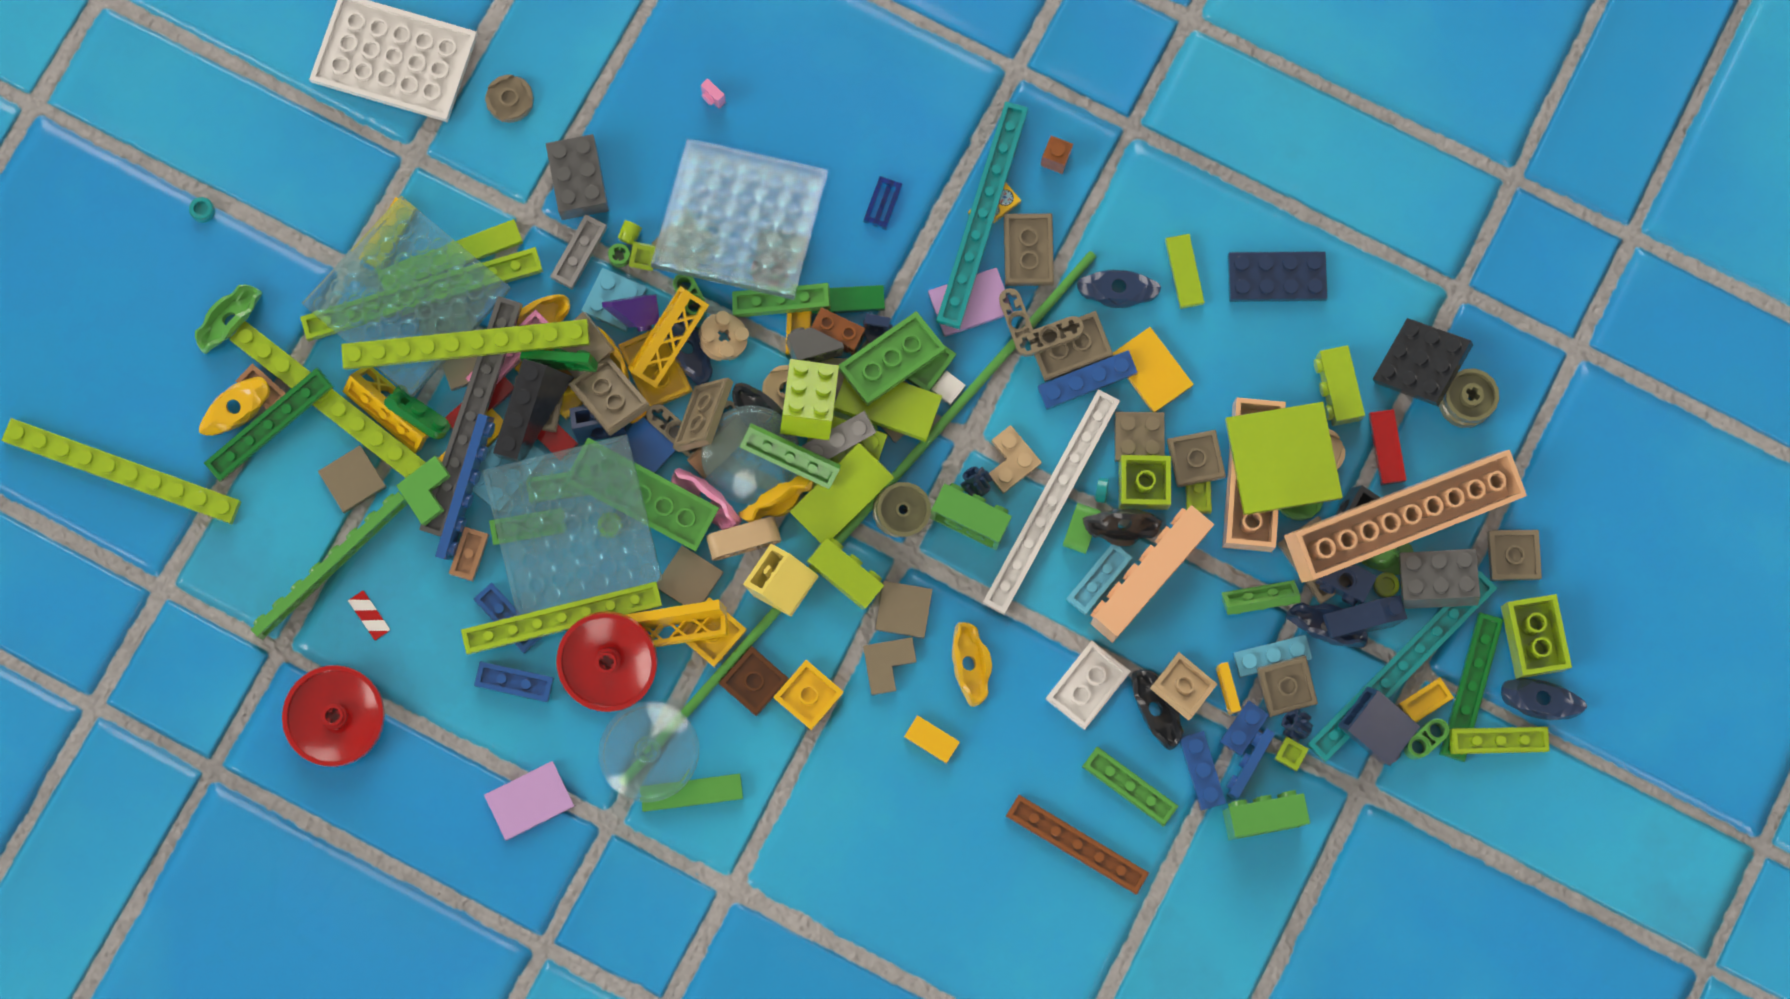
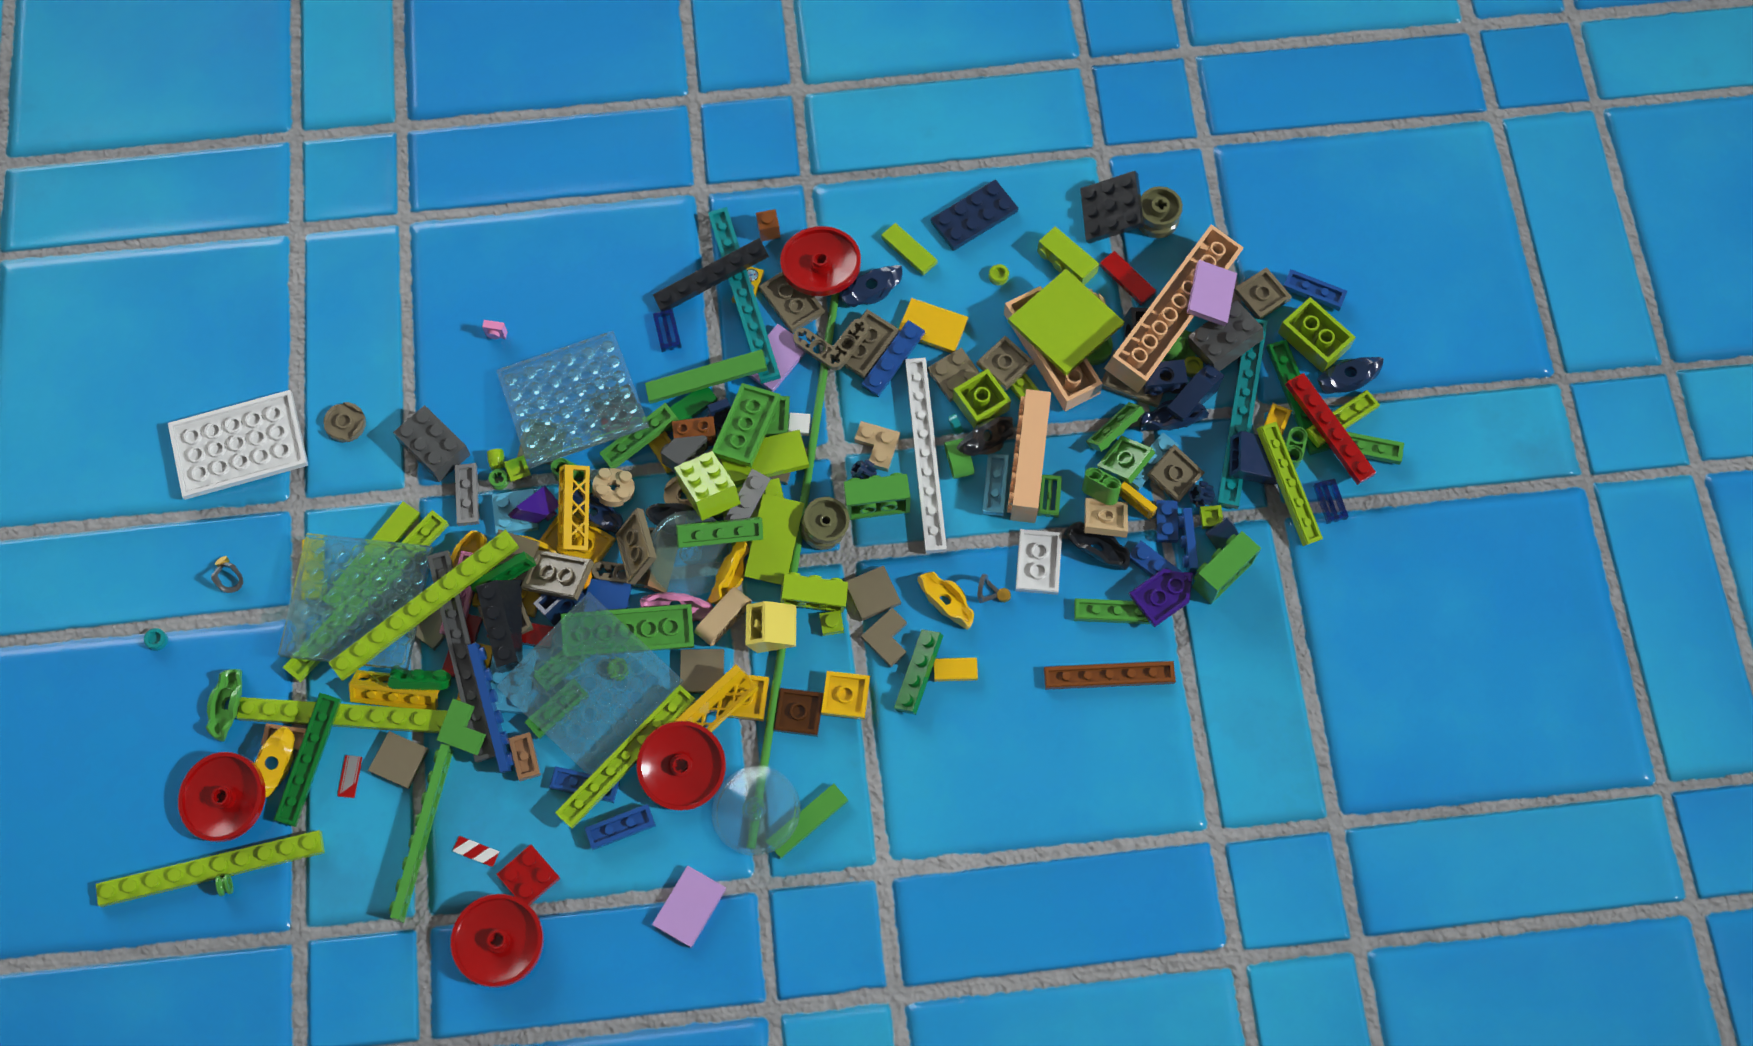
camera: 30 degrees left, 10 degrees down
none -> red dish [178,752,266,842]
none -> dark grey piece [211,556,243,593]
none -> bright green bush [215,874,233,896]
none -> sticker [337,755,362,798]
none -> red plate [496,844,561,906]
none -> bright green tile [645,349,768,404]
none -> black plate [653,238,769,313]
none -> red dish [780,226,861,296]
none -> lime plate [819,610,844,636]
none -> green plate [894,629,943,715]
none -> dark grey piece [977,574,1011,603]
none -> lime tile [989,264,1009,285]
none -> bright green tile [1037,474,1062,518]
none -> bright green beam [1082,468,1121,505]
none -> bright green plate [1097,436,1155,484]
none -> dark purple tile [1128,569,1193,627]
none -> lavender tile [1187,260,1237,326]
none -> dark blue tile [1205,517,1239,550]
none -> lime tile [1256,422,1323,546]
none -> blue plate [1283,269,1347,311]
none -> red plate [1285,373,1376,485]
none -> clear blue tile [1313,479,1349,524]
none -> bright green plate [1347,432,1404,465]

